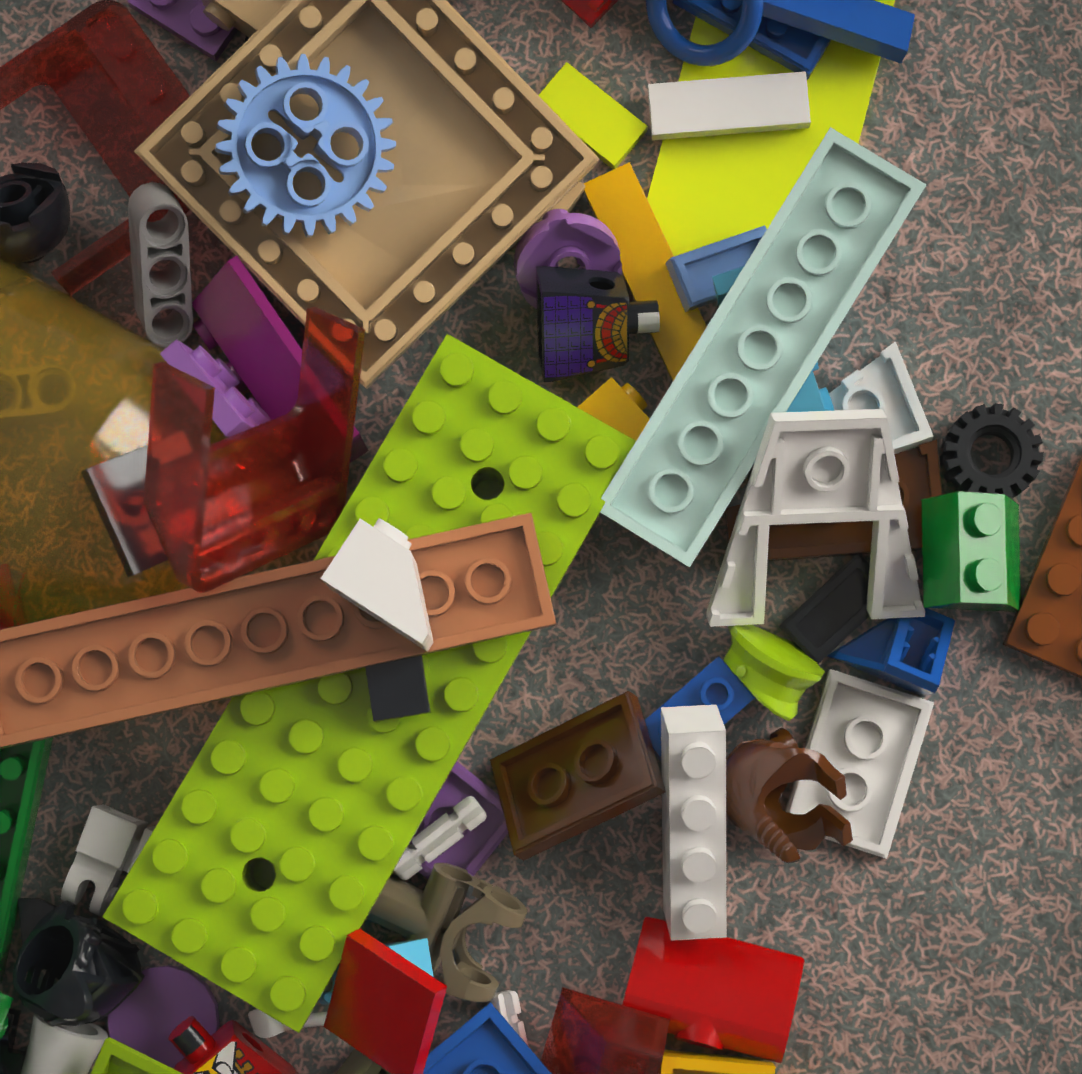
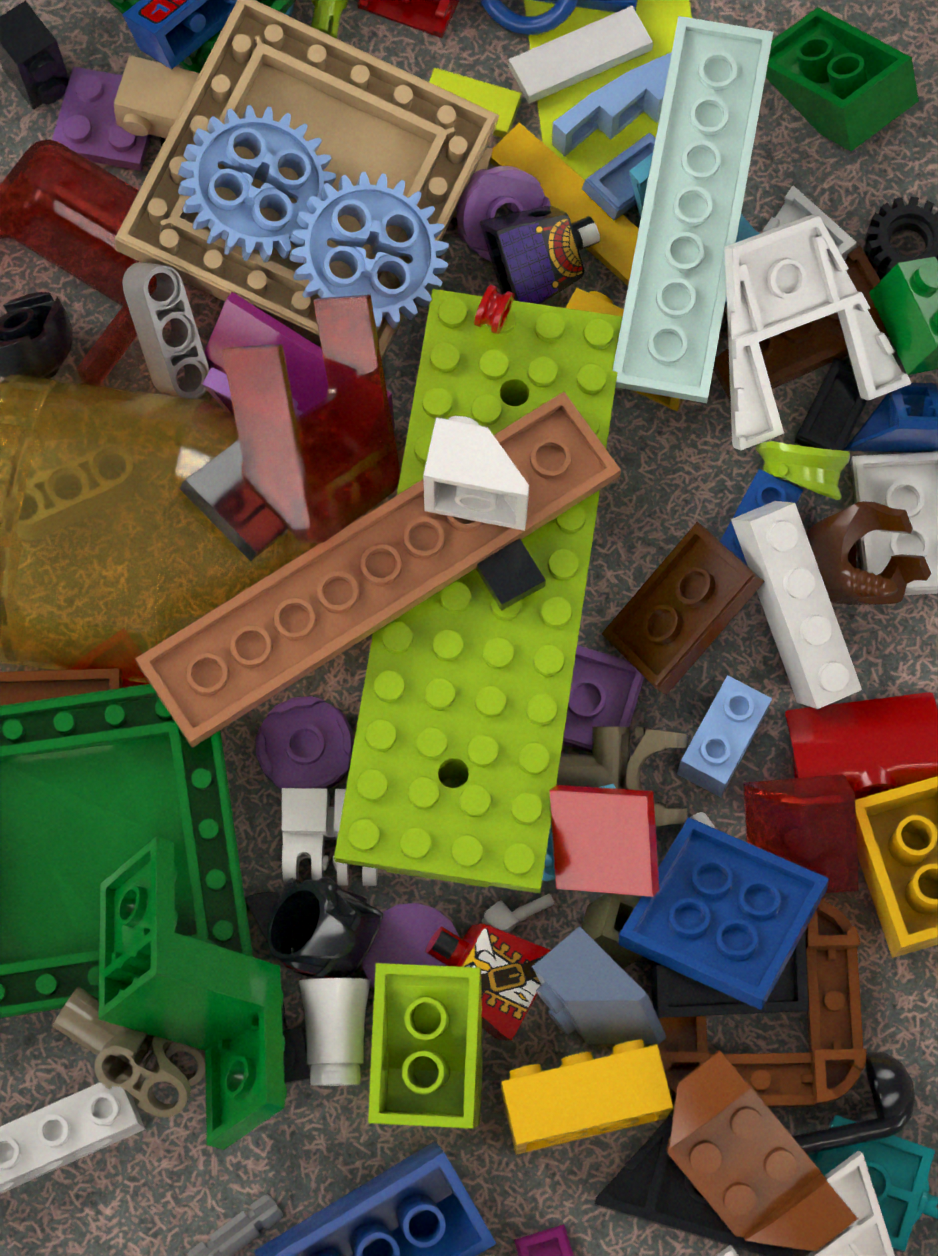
camera: 25 degrees left, 10 degrees down
white axle [394,796,487,880] -> none
none -> medium lavender tile [256,696,354,789]
none -> light blue gear [289,172,449,332]
none -> red bush [474,284,514,334]
none -> light blue slope [552,52,672,156]
none -> light blue brick [677,675,772,797]
none -> green slope [765,7,919,152]

